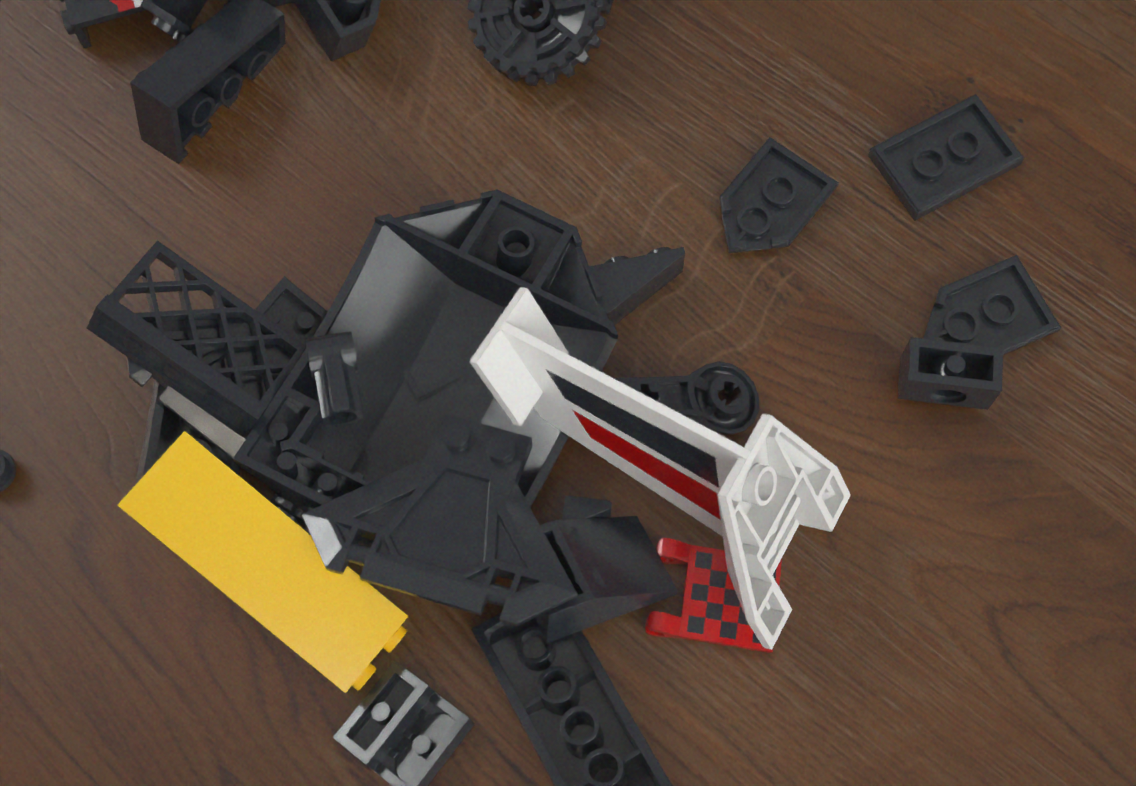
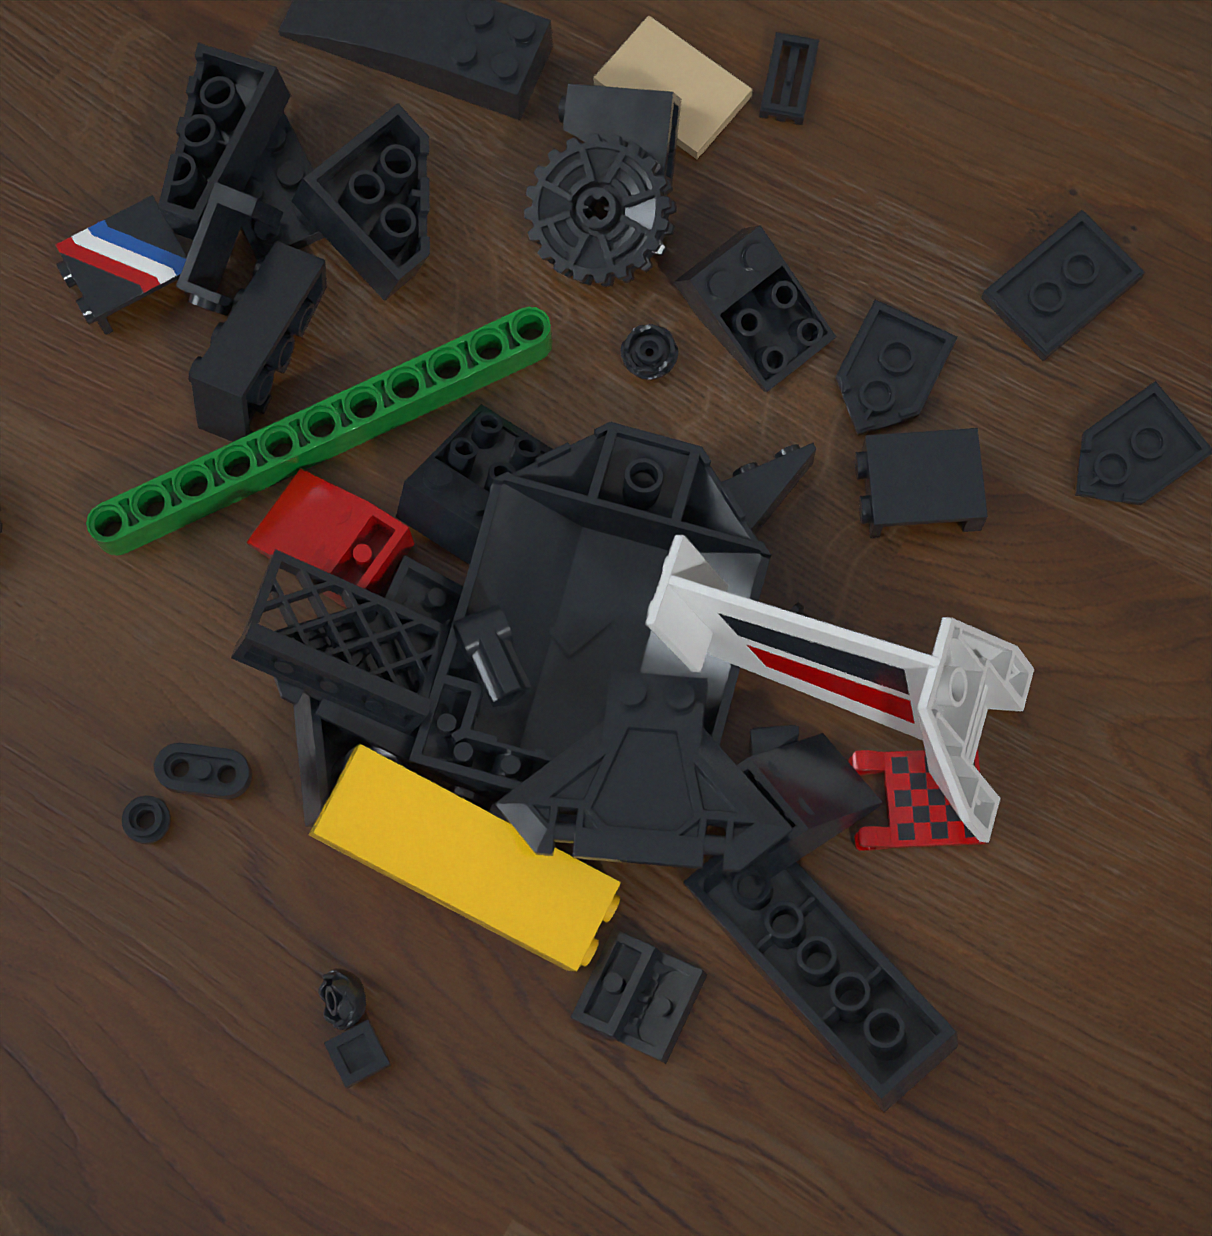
camera: 10 degrees left, 5 degrees up
black beam [613,361,759,435] -> none
black brick [897,337,1004,410] -> none
none -> green beam [86,307,553,556]
none -> black plate [154,743,252,799]
none -> red slope [246,469,415,609]
none -> black plate [318,968,366,1030]
none -> black plate [324,1020,392,1088]
none -> black slope [396,404,553,565]
none -> black plate [621,324,679,380]
none -> black slope [674,225,836,392]
none -> black panel [855,428,988,538]

